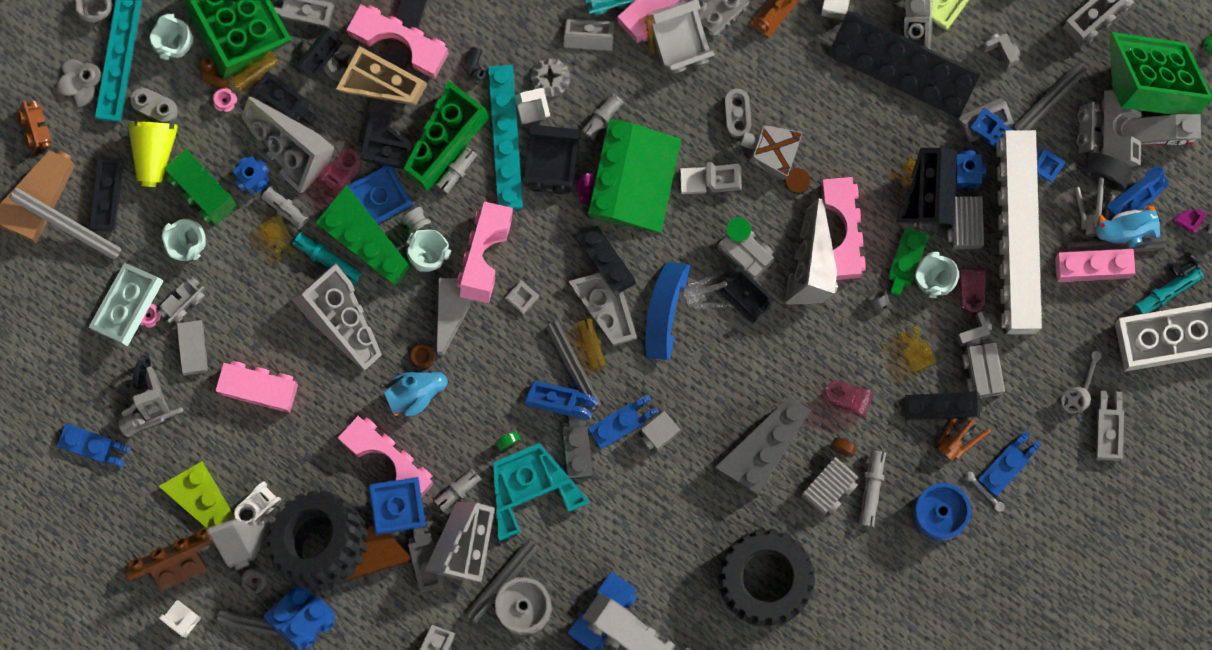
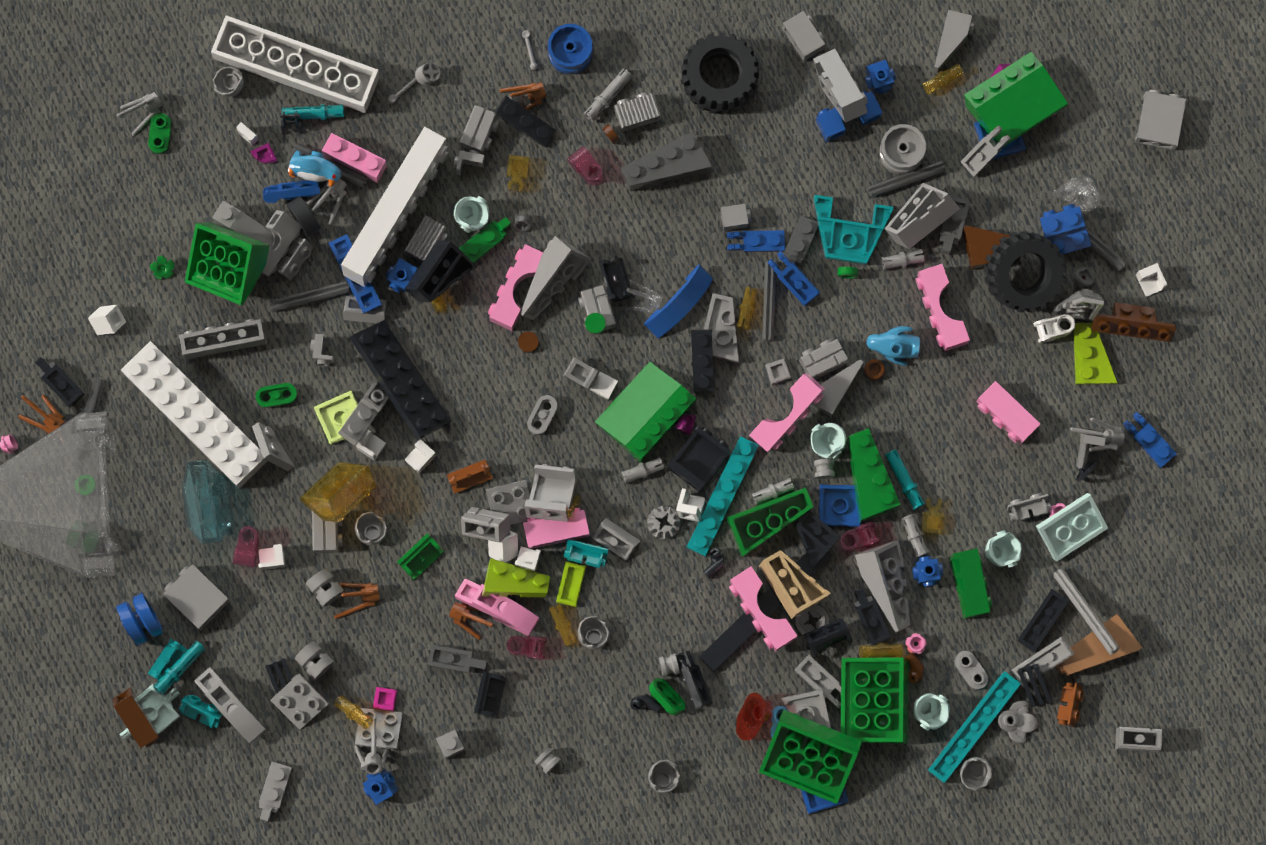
camera: 155 degrees left, 0 degrees up
neon yellow cone [128,121,178,187] -> none
light grey slope [177,320,208,376] -> none
light grey wedge [291,264,382,371] -> none
blue tile [369,477,426,535] -> none
light grey torso [740,125,802,180] -> none
clear pink piece [959,269,986,317] -> none
blue hinge [977,431,1042,497] -> none
light grey hinge [1096,391,1124,461] -> none
none -> light grey brick [799,339,848,380]
none -> light grey tile [1011,636,1075,687]
none -> black tile [1018,663,1052,707]

